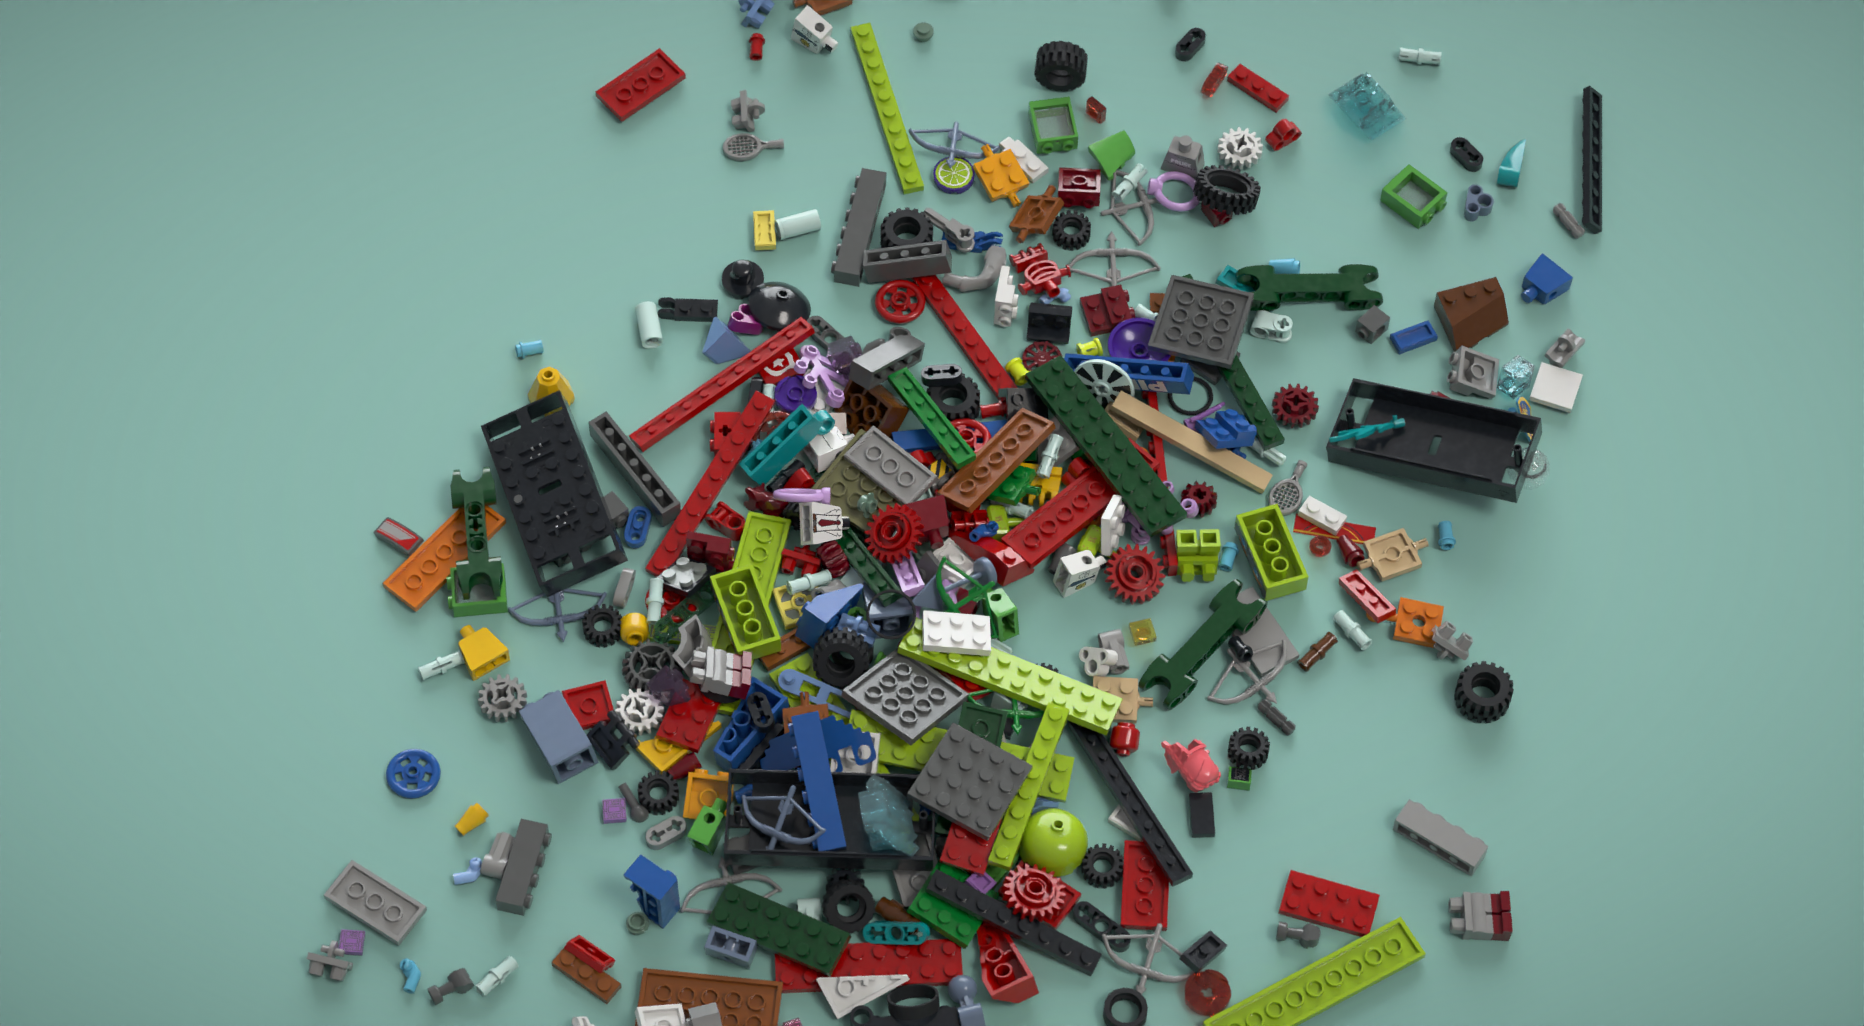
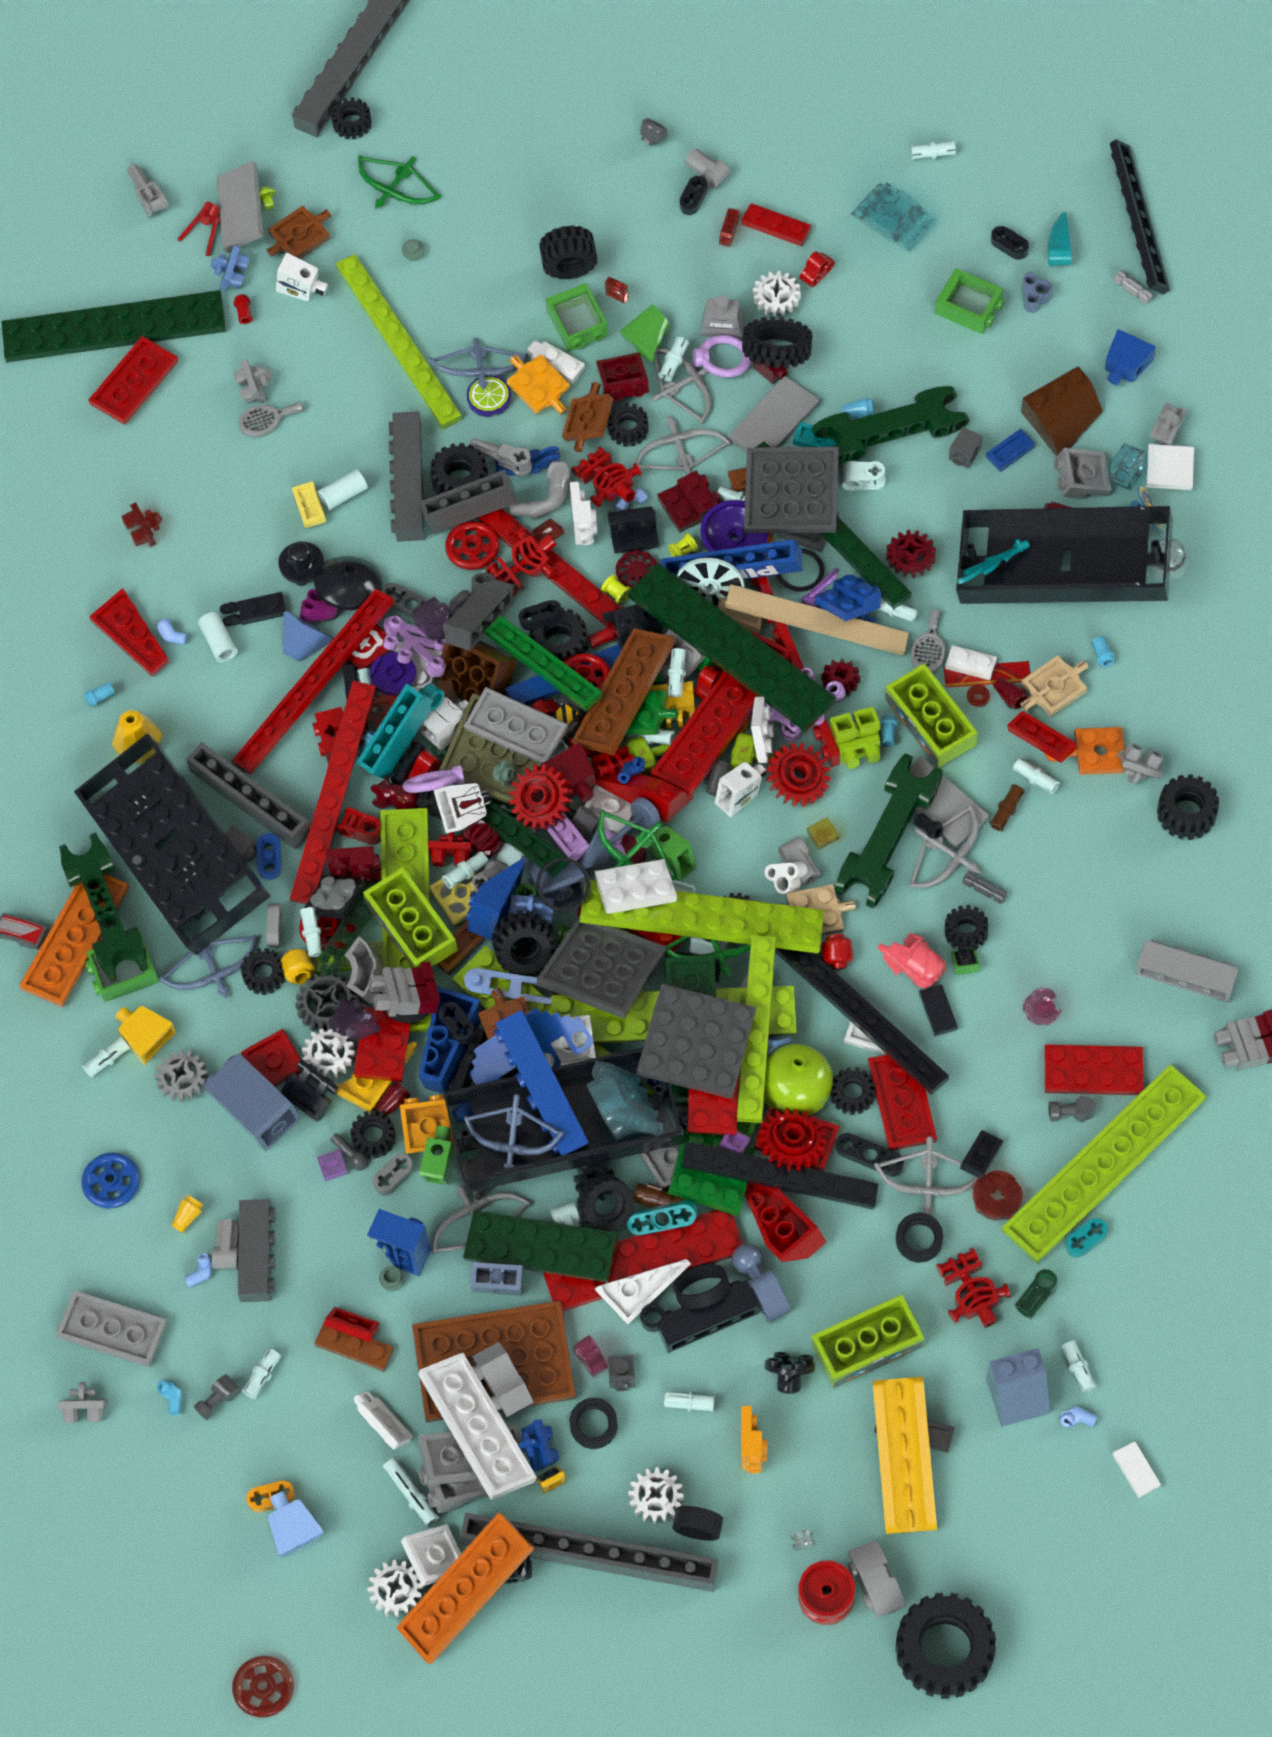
camera: 10 degrees left, 5 degrees up
medium lavender tile [339,929,365,955] -> none
none -> dark green plate [1,290,226,363]
none -> red wing [89,588,169,677]
none -> clear red hips [121,502,162,547]
none -> light blue arm [157,618,187,645]
none -> red piece [486,528,558,597]
none -> clear red tile [532,518,565,540]
none -> light grey piece [685,149,730,189]
none -> light grey tile [728,376,820,453]
none -> clear pink piece [1022,987,1061,1025]

